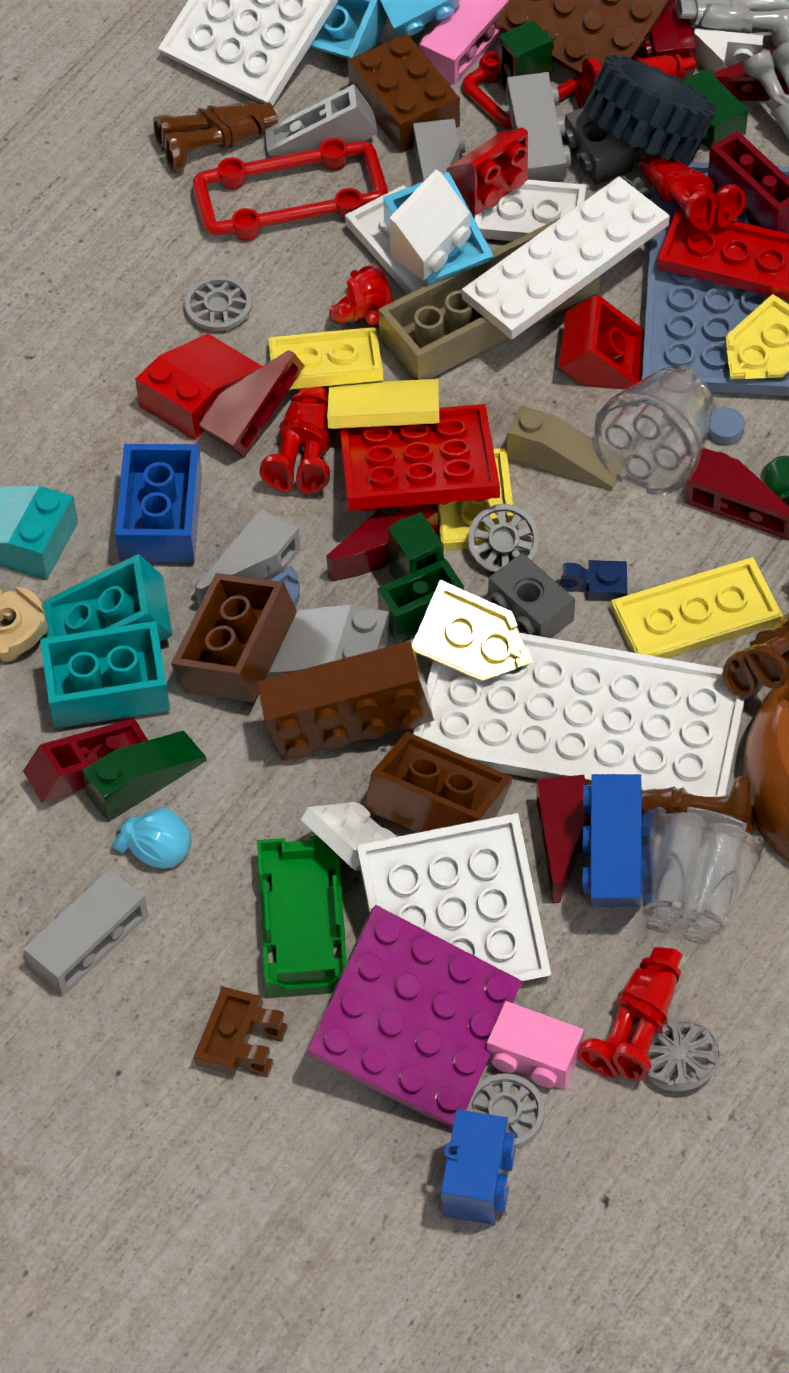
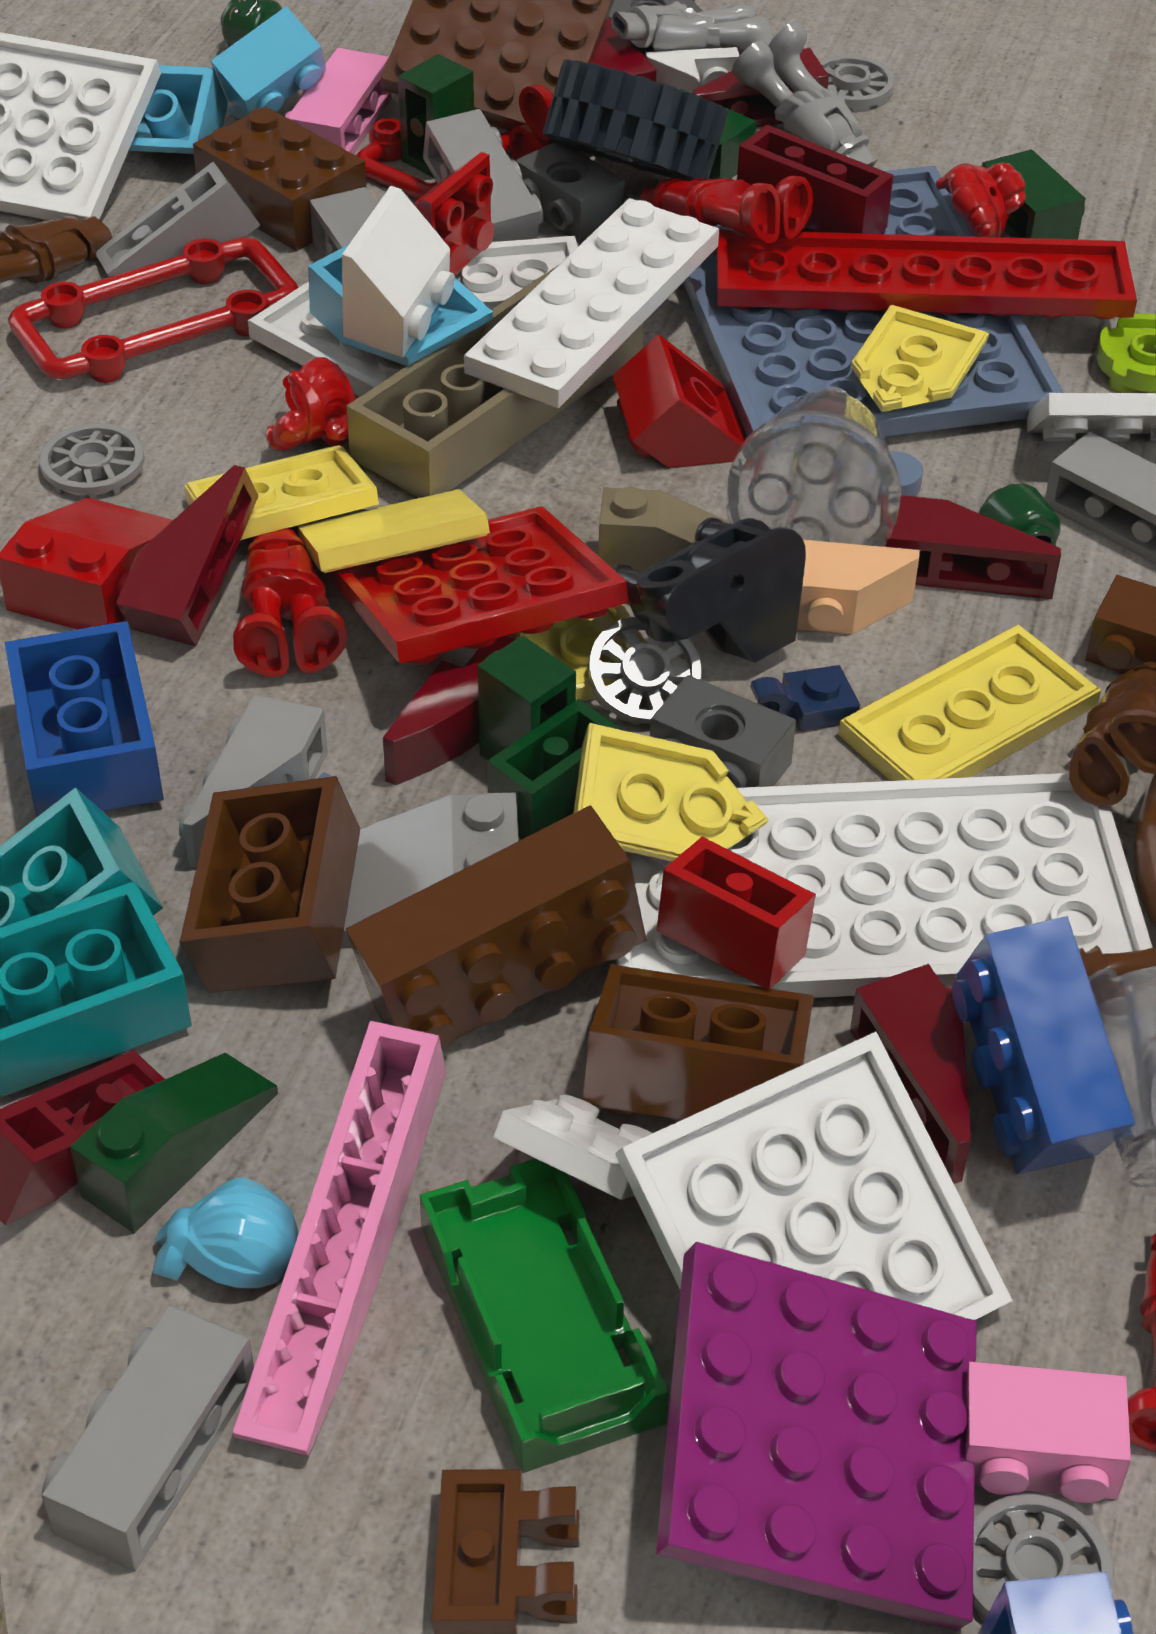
camera: 20 degrees left, 10 degrees down
none -> bright pink slope [232,1021,447,1456]
none -> black piece [612,517,806,663]
none -> red brick [656,836,816,990]
none -> light nougat slope [797,540,919,635]

